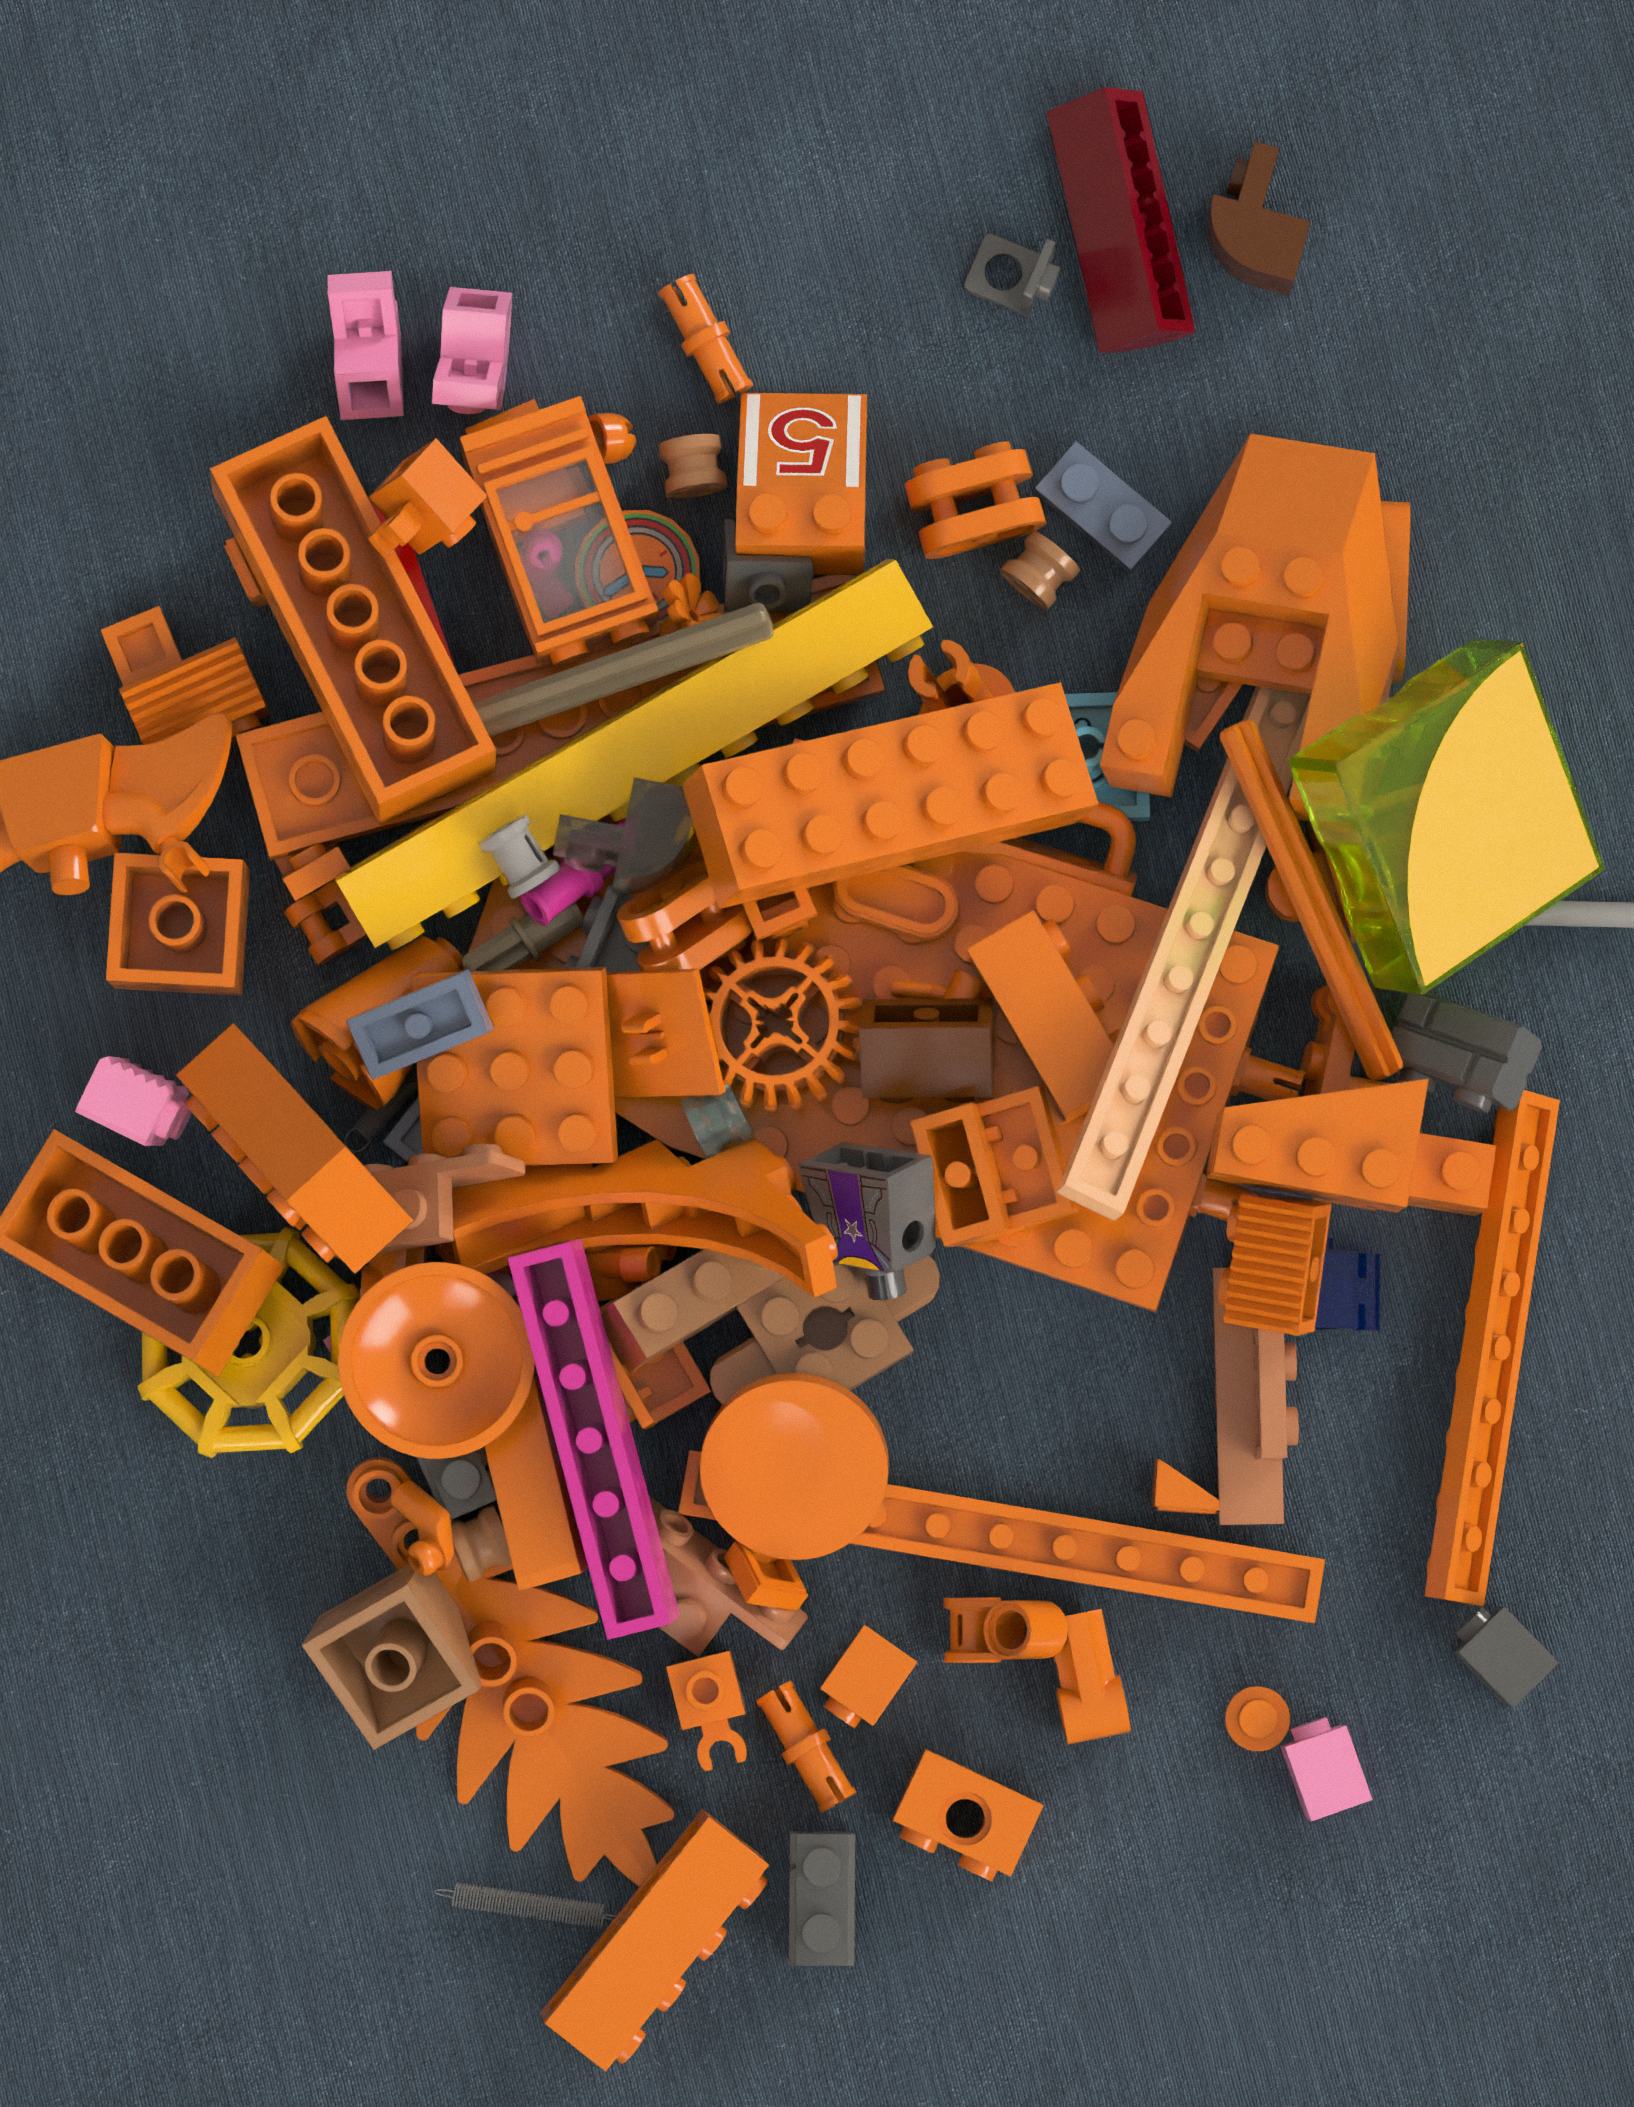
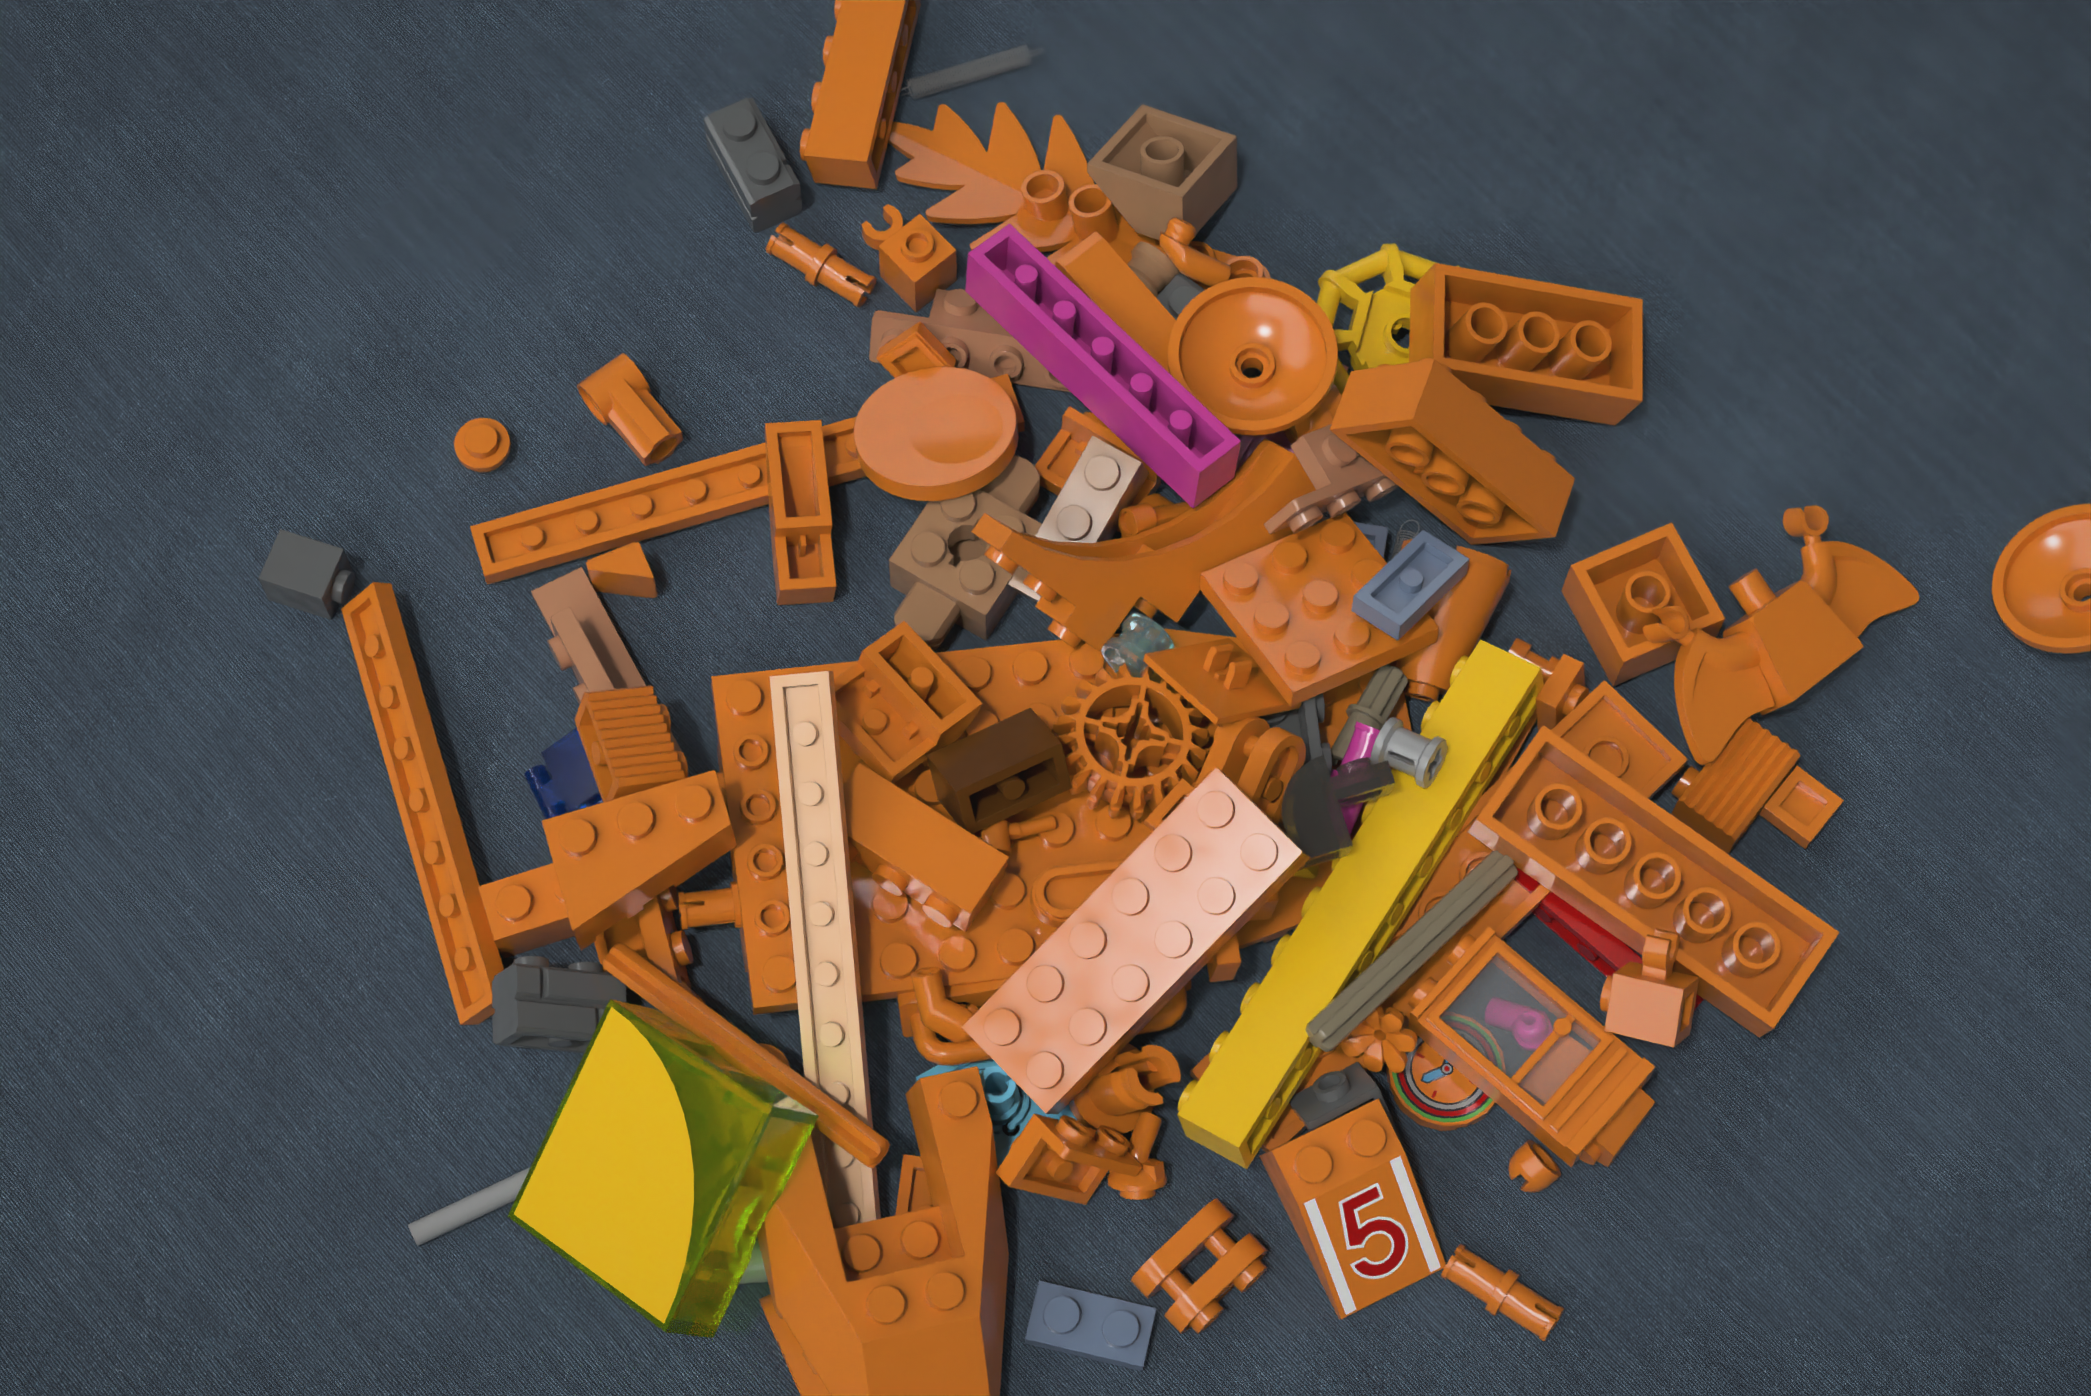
camera: 150 degrees right, 15 degrees down
bright pink brick [75,1056,192,1146] -> none
bright pink brick [328,271,404,420] -> none
bright pink brick [432,287,512,414] -> none
medium nougat wheel [658,434,728,499] -> none
dark grey torso [798,1142,936,1300] -> none
orange brick [820,1624,917,1729] -> none
orange brick [892,1748,1044,1881] -> none
orange piece [944,1597,1068,1663] -> none
medium nougat wheel [1000,531,1080,611] -> none
bright pink brick [1280,1717,1373,1821] -> none
none -> orange slope [764,420,836,606]
none -> orange arm [911,967,979,1043]
none -> orange bracket [995,1114,1143,1205]
none -> orange plate [1108,1112,1167,1200]

